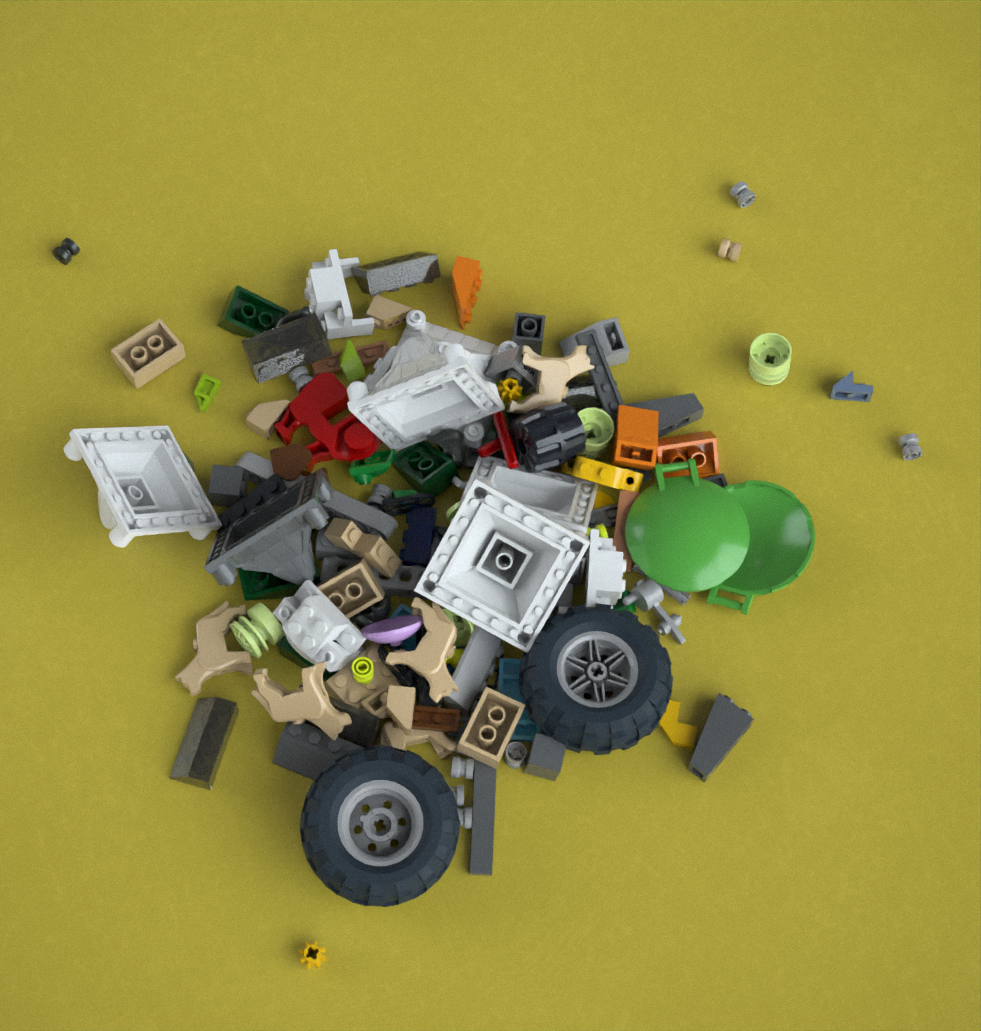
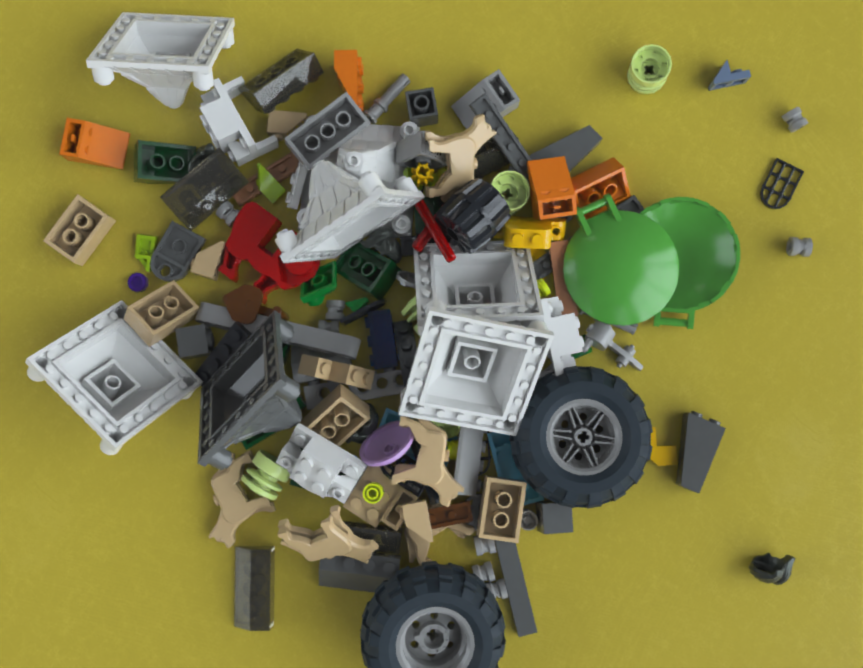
camera: 10 degrees left, 20 degrees up
none -> orange slope [59,118,130,170]
none -> white piece [86,12,235,109]
none -> tan brick [124,280,199,347]
none -> dark purple tile [128,273,149,292]
none -> dark grey plate [150,221,207,282]
none -> light grey slope [284,92,371,170]
none -> light grey pin [363,73,410,124]
none -> pearl dark grey hair [749,553,796,585]
none -> black window [760,158,804,209]
none -> light grey wheel [786,237,813,257]

